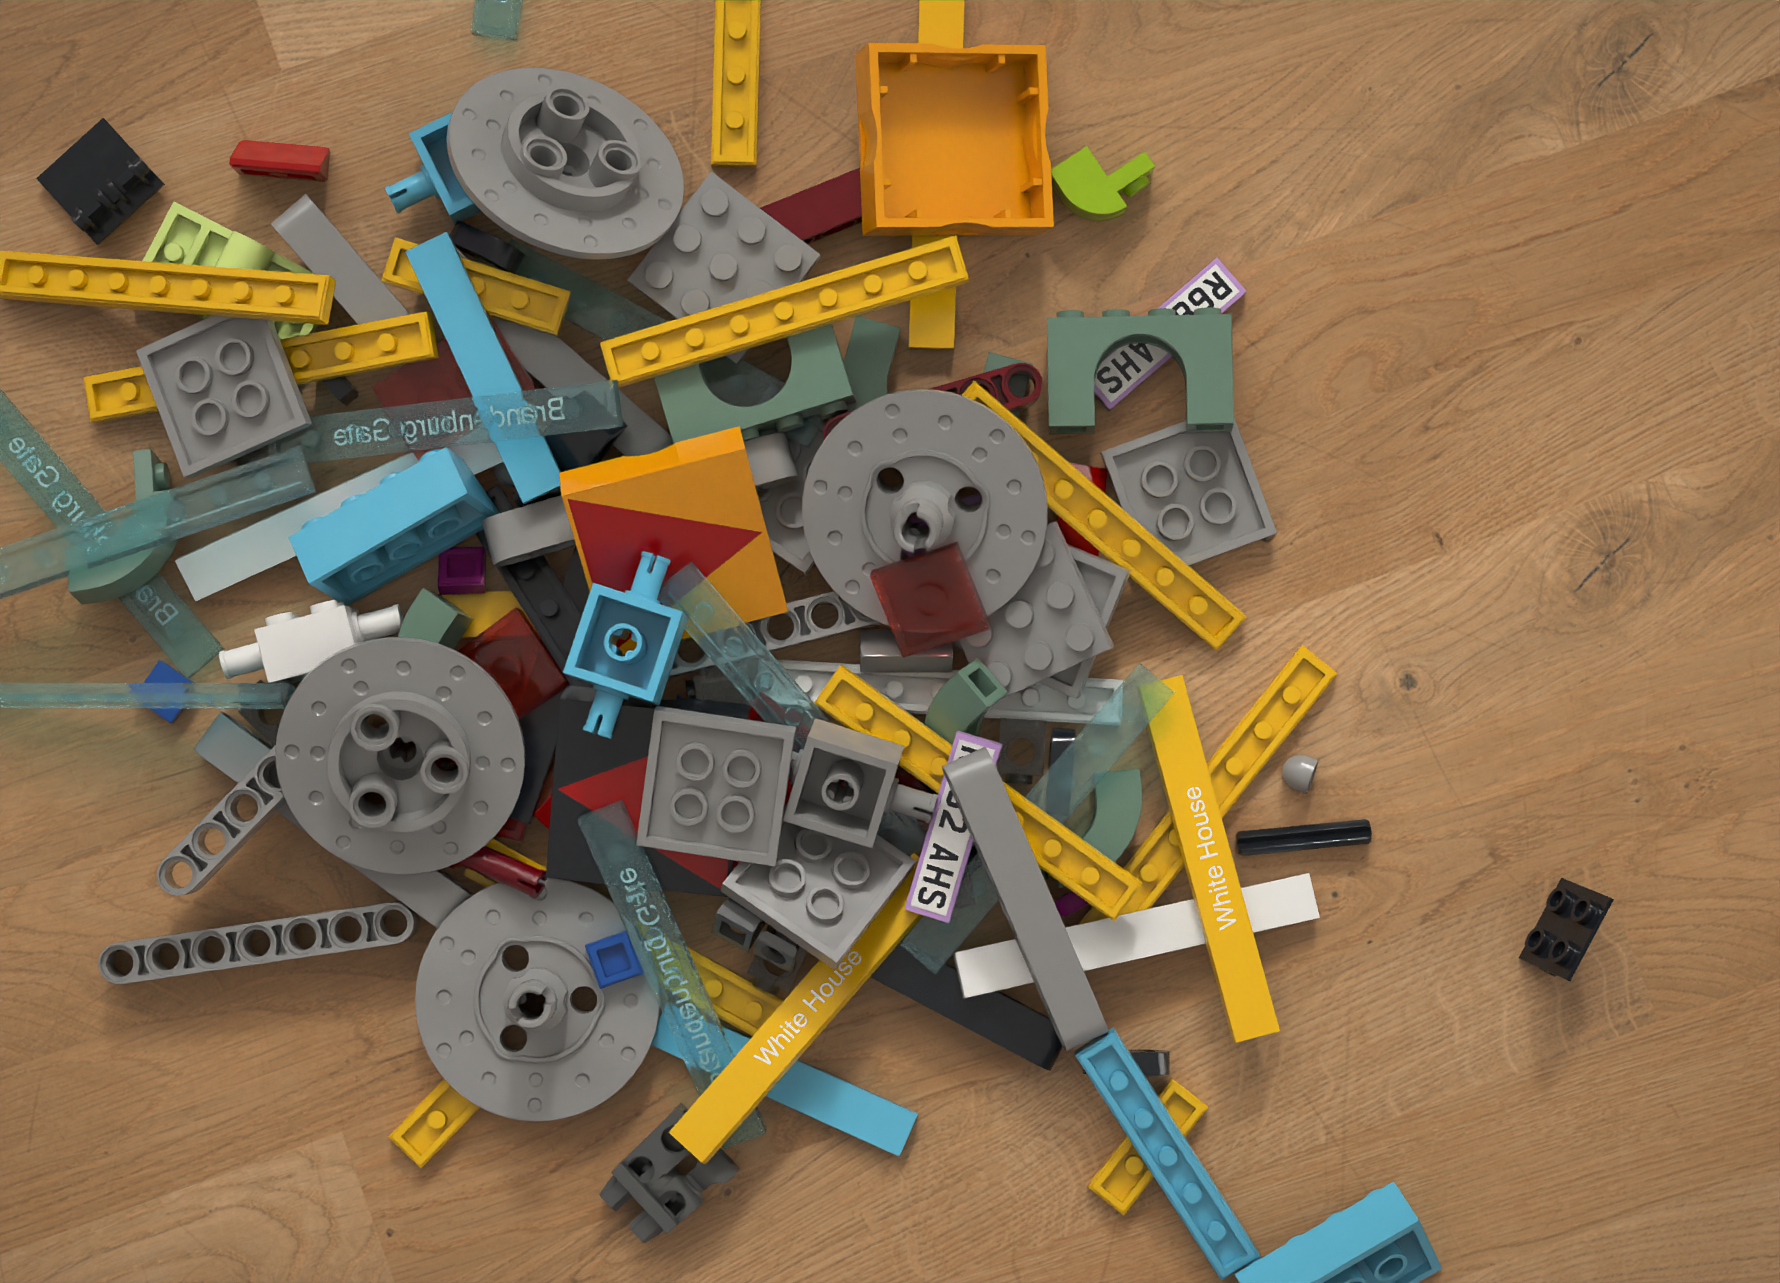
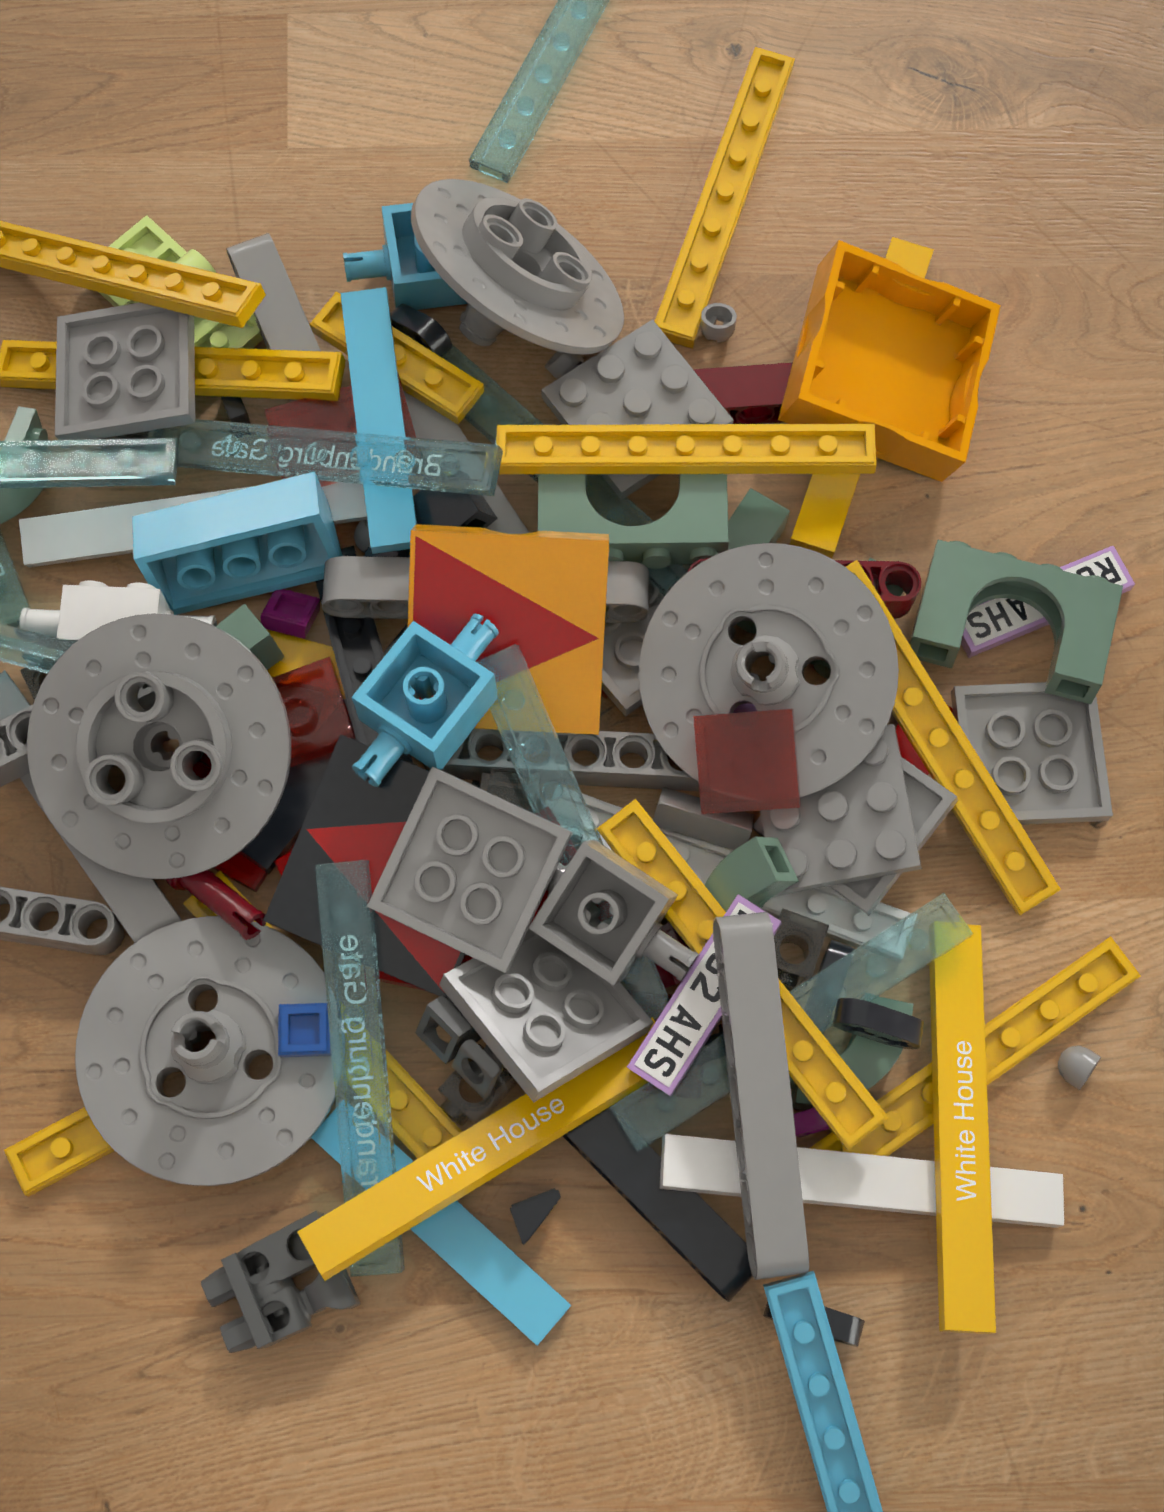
camera: 15 degrees right, 15 degrees down
black hinge [36,118,165,245] -> none
red slope [229,140,330,182] -> none
lime brick [1051,146,1155,221] -> none
yellow tile [1087,1077,1208,1215] -> none
black axle [1236,819,1372,856] -> none
none -> black slope [510,1188,561,1245]
none -> light grey hinge [700,303,737,343]
none -> black beam [833,998,924,1049]

